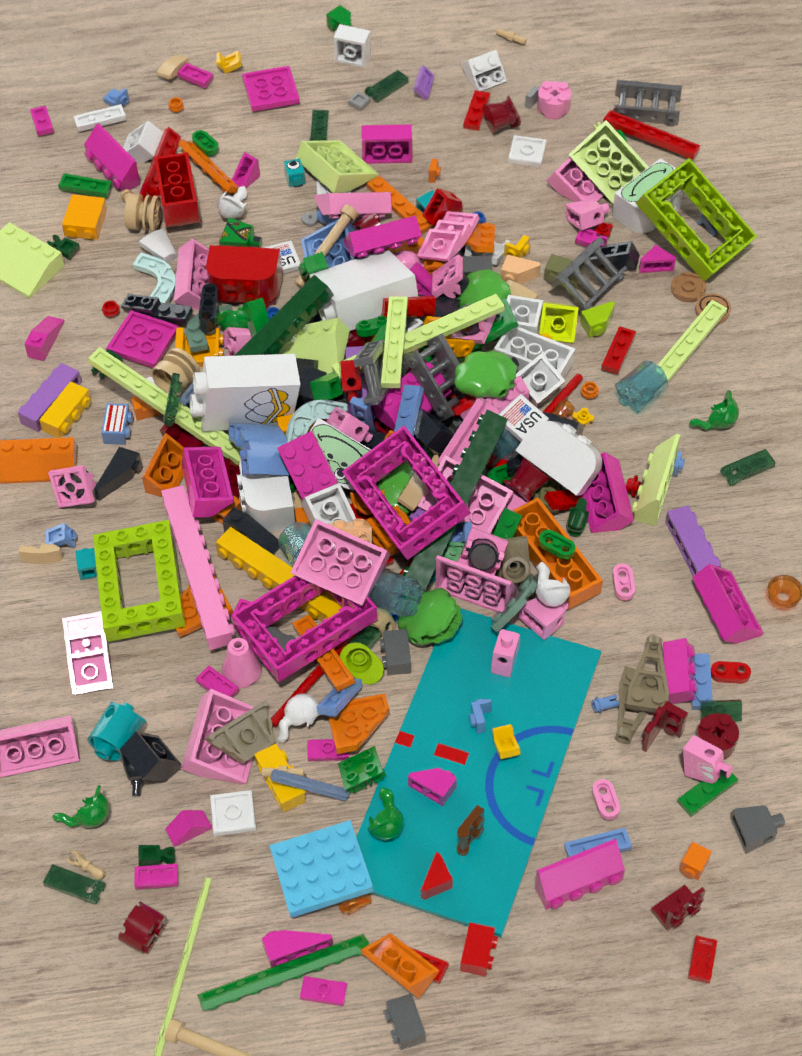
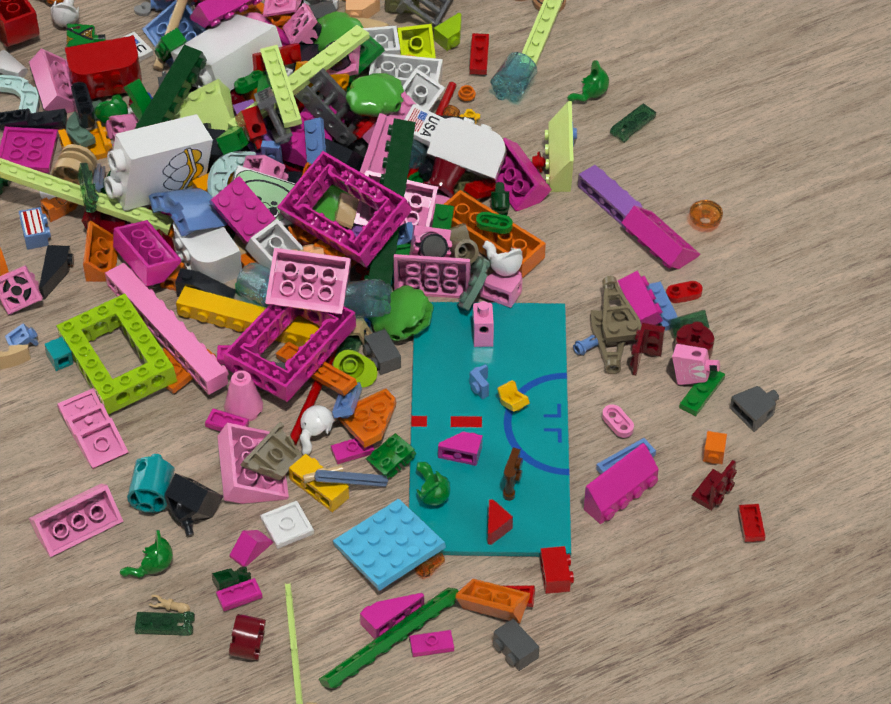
camera: 20 degrees left, 5 degrees down
bright pink plate [612,564,635,601] -> none

